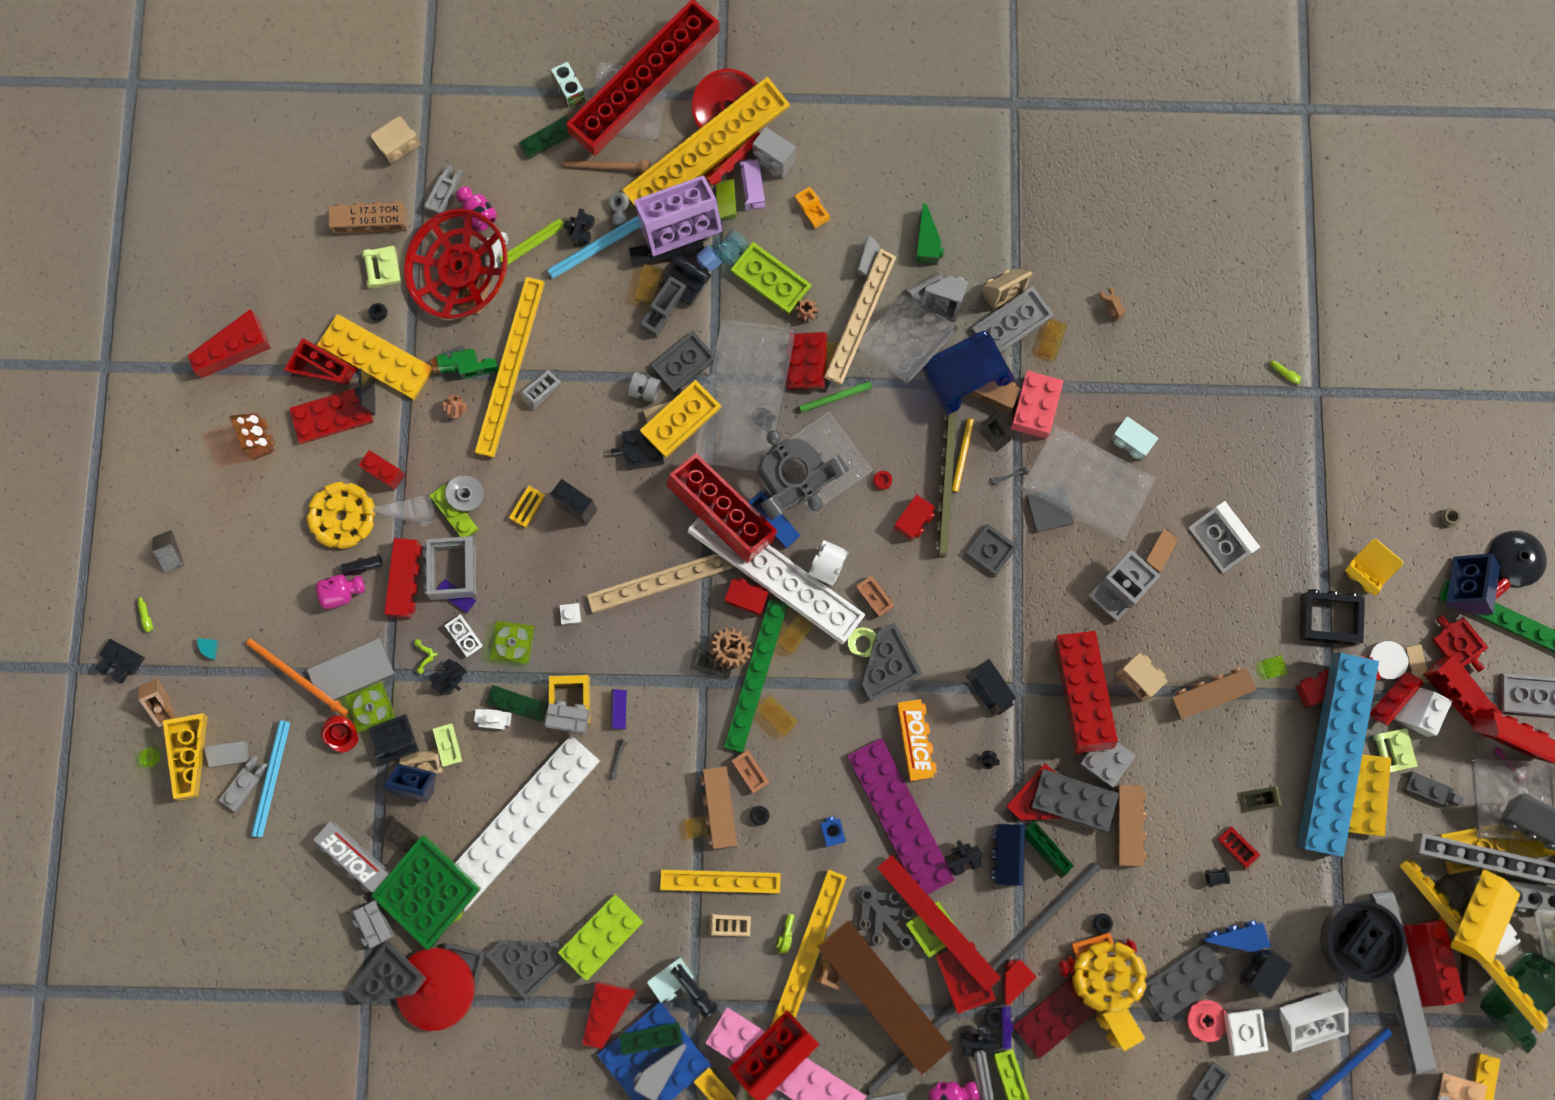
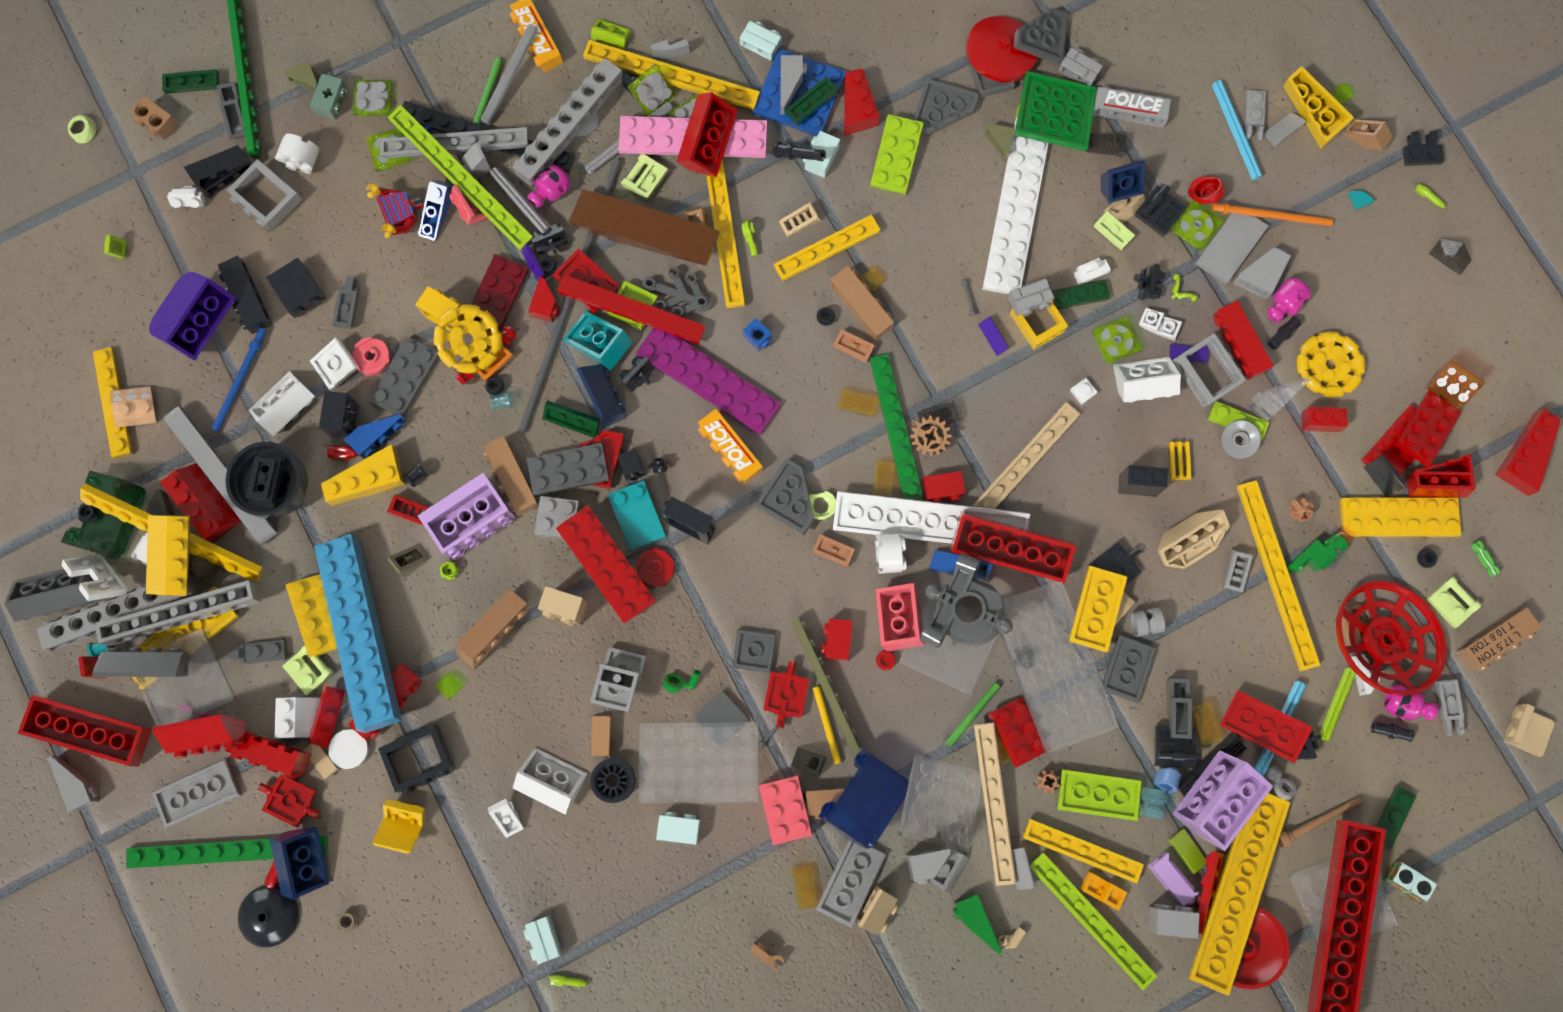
camera: 155 degrees right, 0 degrees up
none -> black plate [78,503,99,522]
none -> yellow wedge [321,445,406,506]
none -> red piece [327,445,359,460]
none -> lavender brick [418,472,515,560]
none -> lime plate [440,561,459,580]
none -> white slope [488,799,524,838]
none -> clear light blue bush [489,392,512,412]
none -> light aqua brick [523,915,563,964]
none -> teal slope [563,311,633,371]
none -> black wheel [590,759,636,803]
none -> teal slope [608,480,666,551]
none -> black brick [617,449,644,481]
none -> yellowish green plate [621,154,668,200]
none -> red tile [636,548,675,587]
none -> green plate [663,669,701,693]
none -> red plate [763,661,809,729]
none -> coral brick [876,583,925,651]
none -> olive slope [984,124,1014,162]
none -> tan arm [998,927,1027,949]
none -> yellow plate [1022,819,1144,884]
none -> lime plate [1029,852,1157,990]
none -> white slope [1113,357,1181,403]
none -> tan wedge [1157,509,1230,569]
none -> red plate [1220,690,1313,763]
none -> light grey slope [1233,247,1291,299]
none -> black pin [1371,721,1415,742]
none -> red plate [1395,390,1461,467]
none -> bright green axle [1471,540,1501,577]

